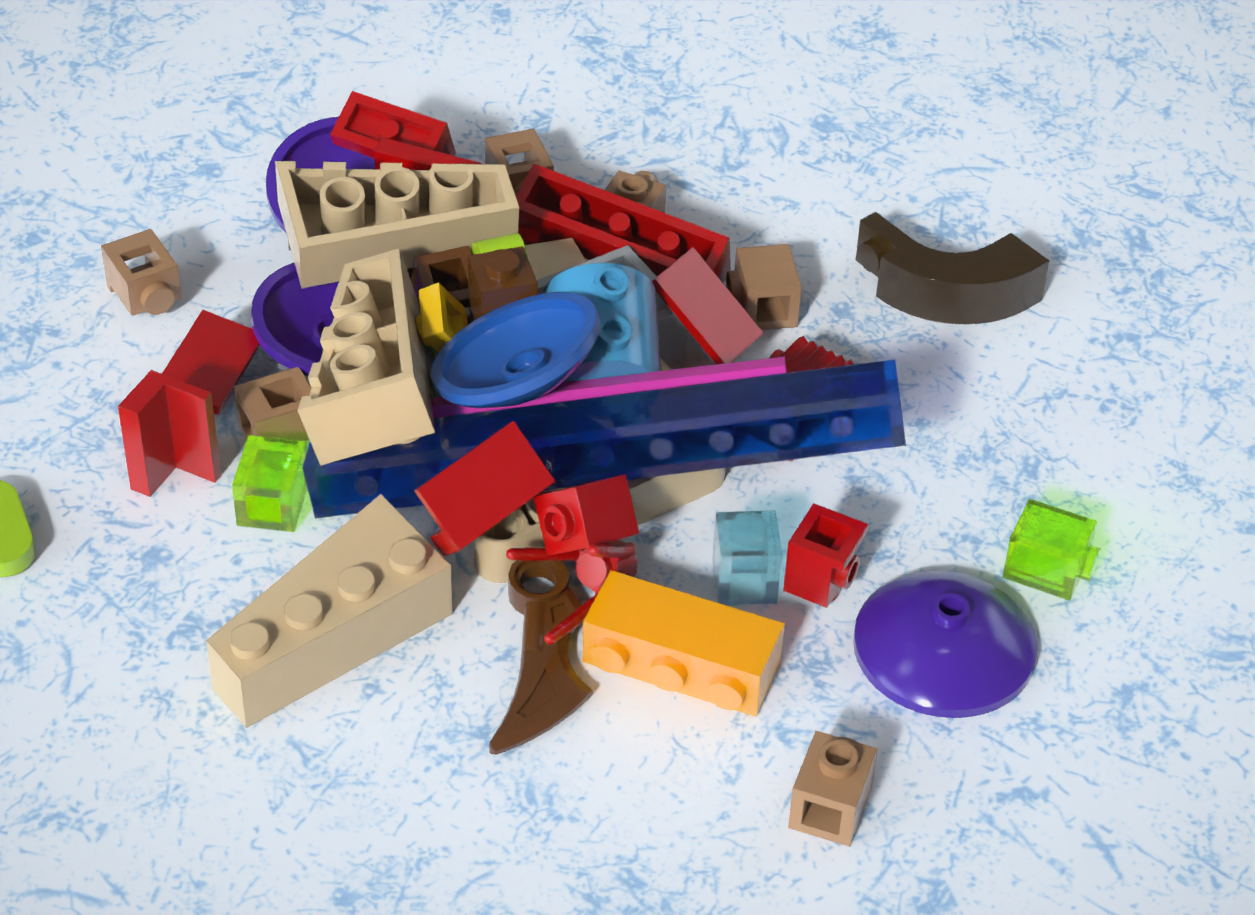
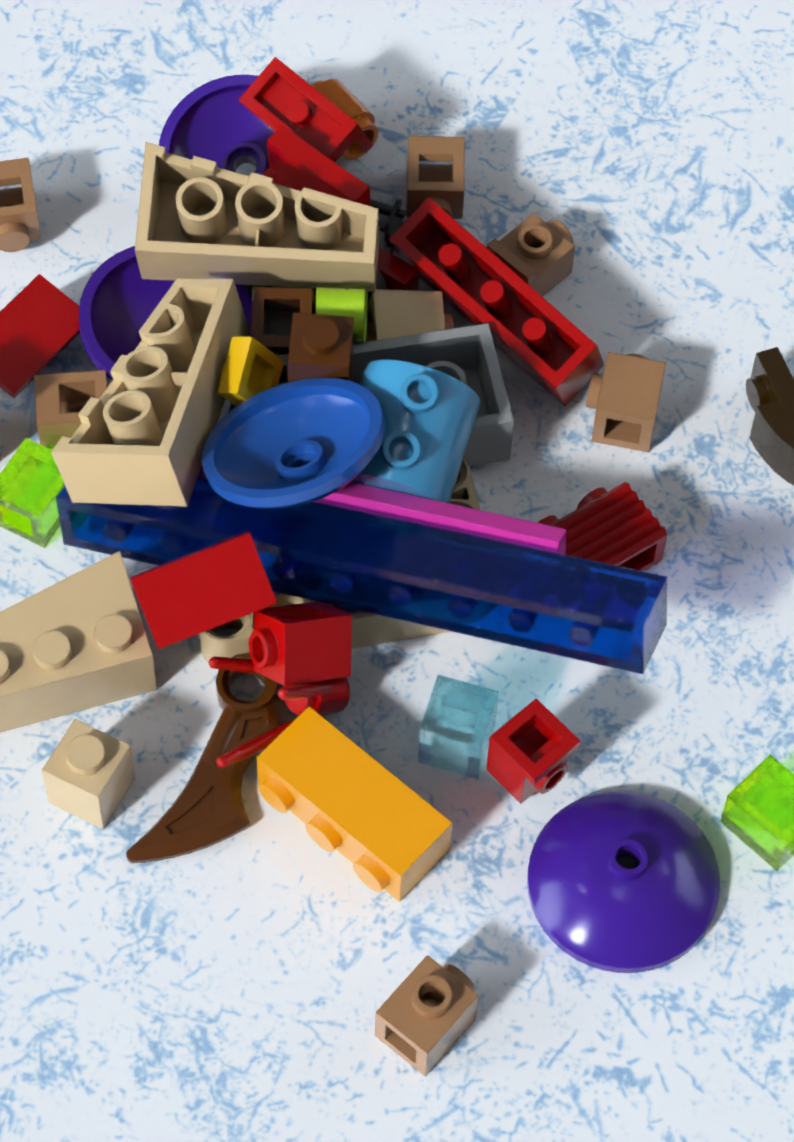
camera: 20 degrees right, 15 degrees up
panel [652,247,763,365] -> none
none -> tan brick [42,719,135,830]

